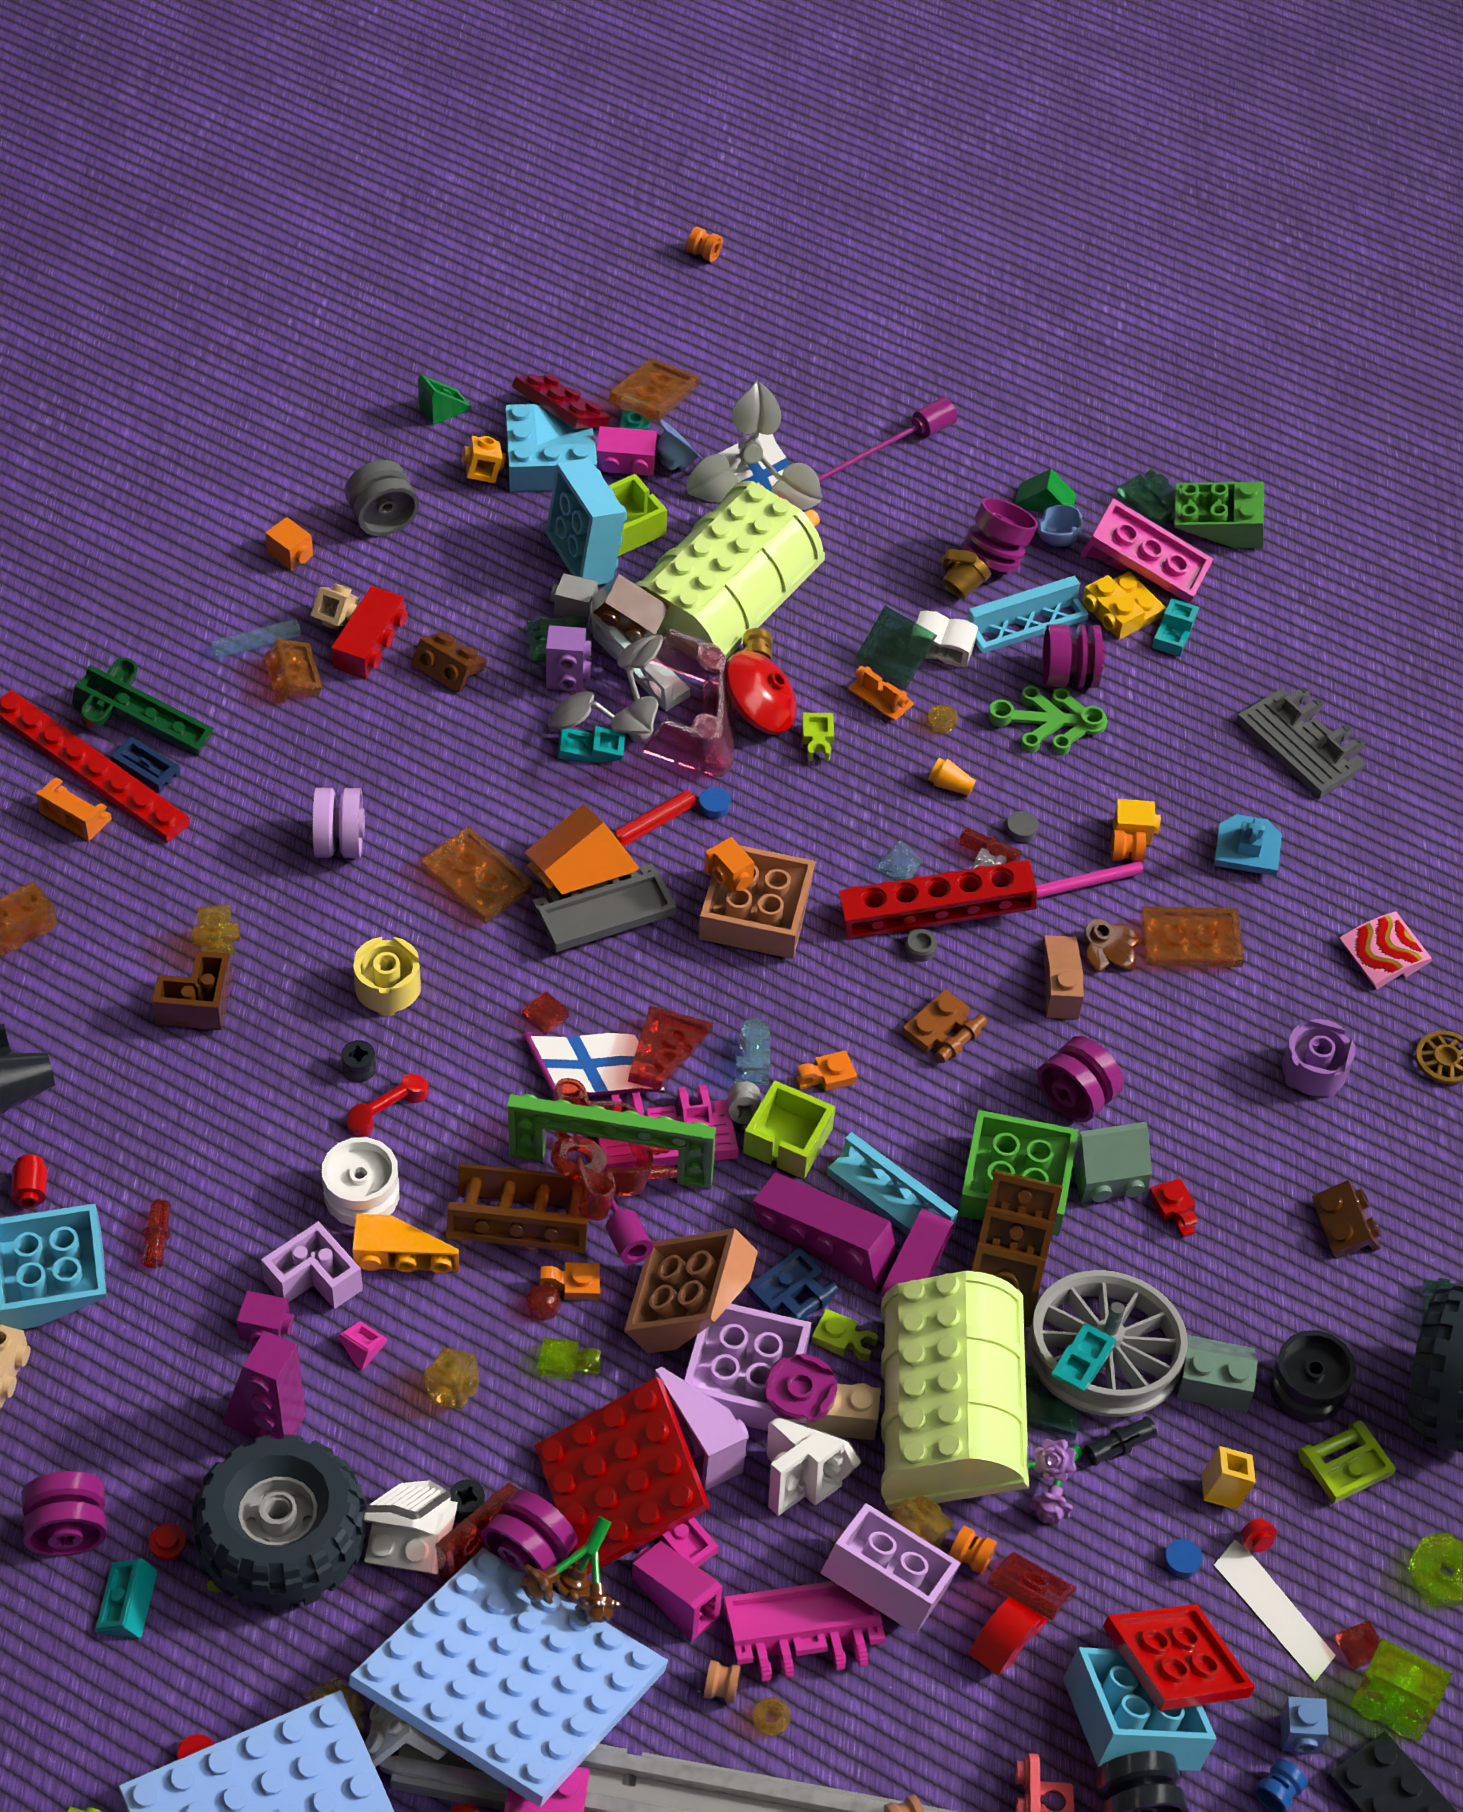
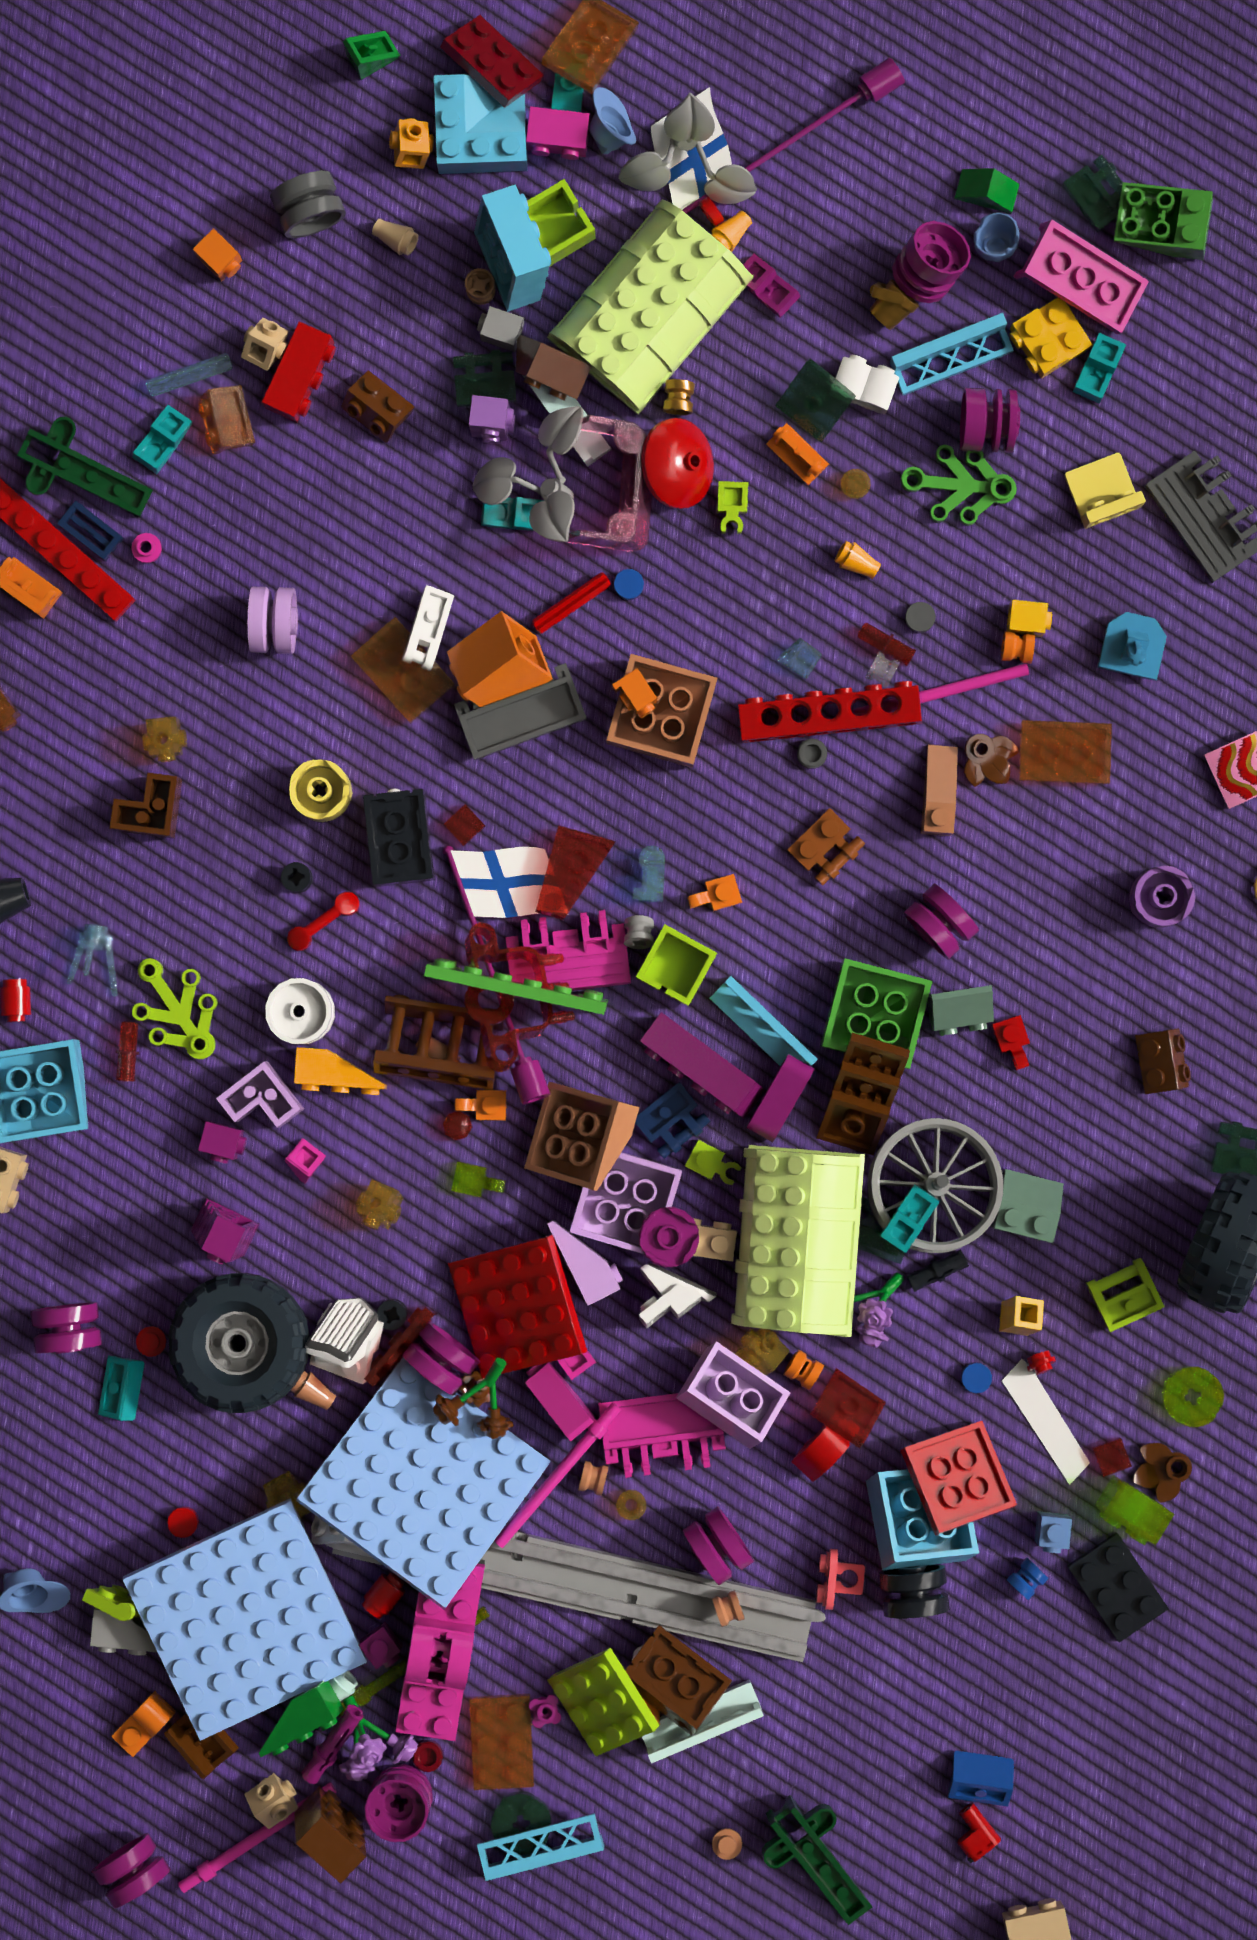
camera: 10 degrees right, 35 degrees up
black wheel [1269,1330,1356,1423] -> none
none -> clear light blue plant [66,924,118,997]
none -> dark pink plate [131,533,162,563]
none -> teal slope [132,405,192,474]
none -> lime plant [132,958,218,1059]
none -> nougat cone [290,1371,336,1410]
none -> black piece [363,788,435,887]
none -> tan cone [372,219,418,256]
none -> white plate [402,585,454,671]
none -> medium nougat wheel [465,268,496,305]
none -> dark pink bar [494,1402,621,1548]
none -> magenta wheel [683,1506,754,1585]
none -> magenta slope [743,253,801,318]
none -> light yellow bracket [1064,453,1146,529]
none -> reddish brown plate [1133,1443,1192,1502]

